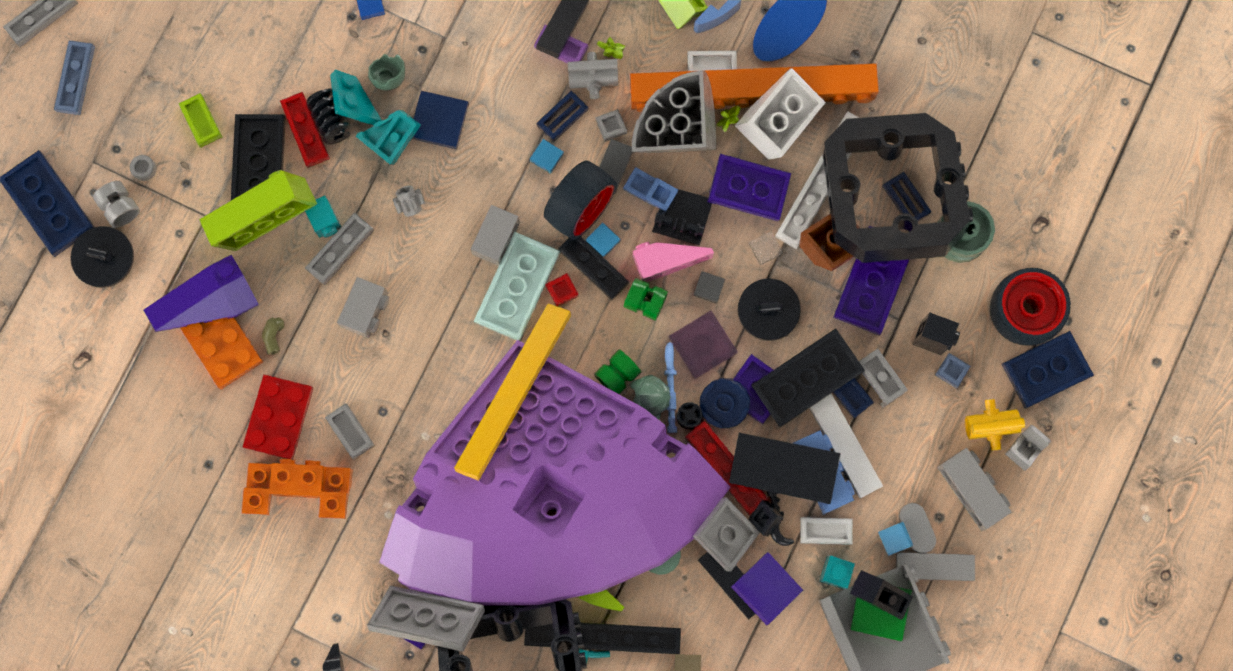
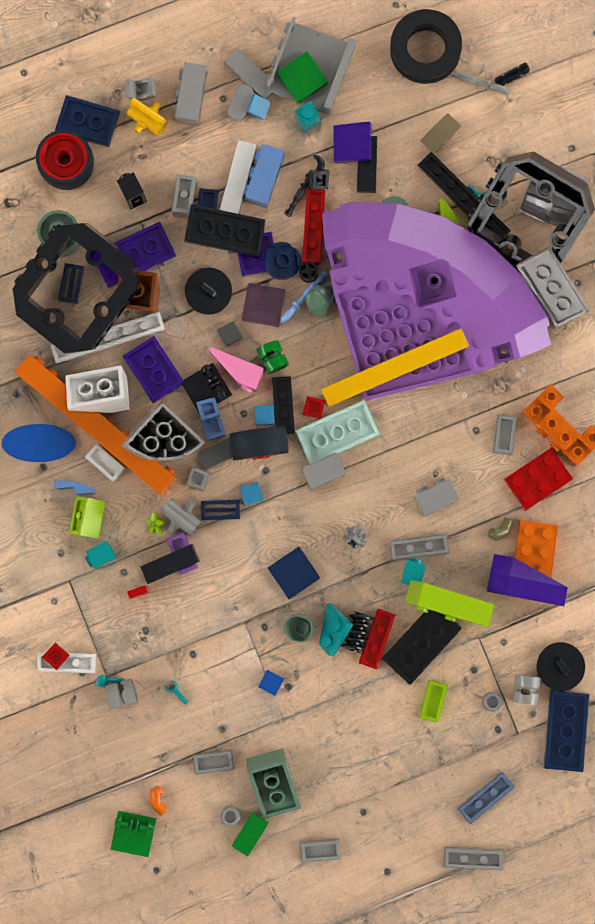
camera: 140 degrees left, 5 degrees up
teal wing [355,110,421,165] -> none
green wheel [594,349,642,394] -> none
light grey tile [693,498,760,571] -> none
lime plant [716,105,741,132] -> none
black tile [729,433,841,504] -> none
white tile [800,517,853,545] -> none
black slope [850,570,913,620] -> none
sand blue tile [935,353,971,388] -> none

